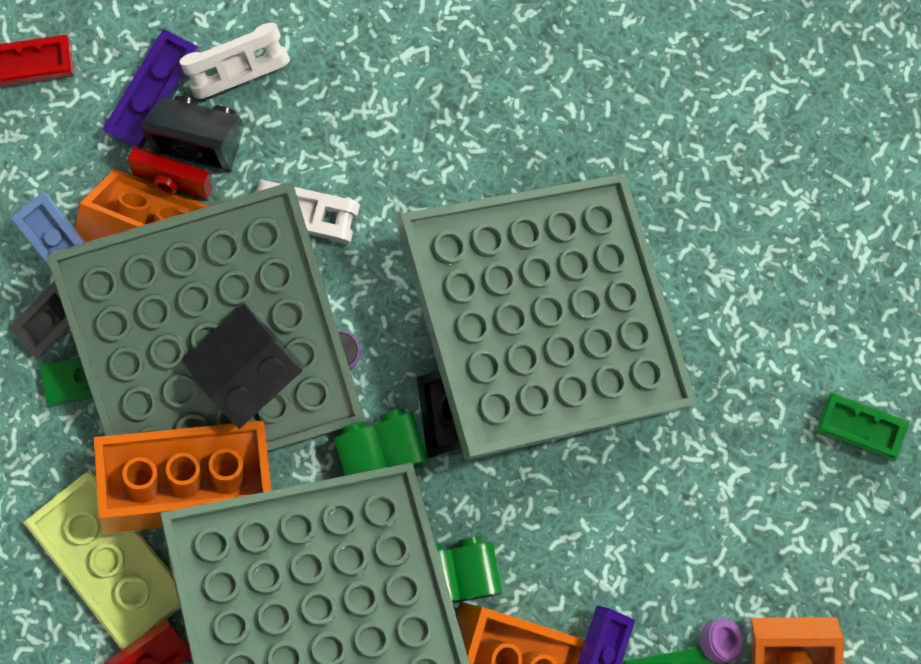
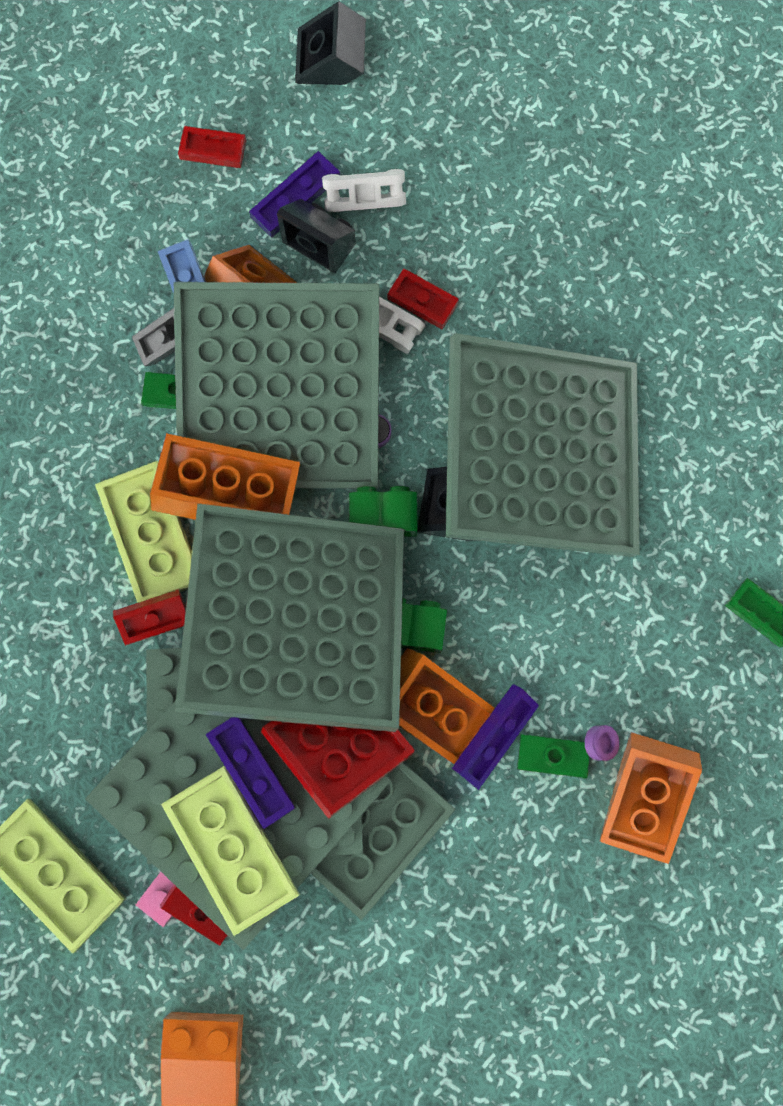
camera: 15 degrees right, 0 degrees up
red plate [128,147,212,201] -> none
black slope [182,303,302,429] -> none
none -> red plate [387,268,459,330]

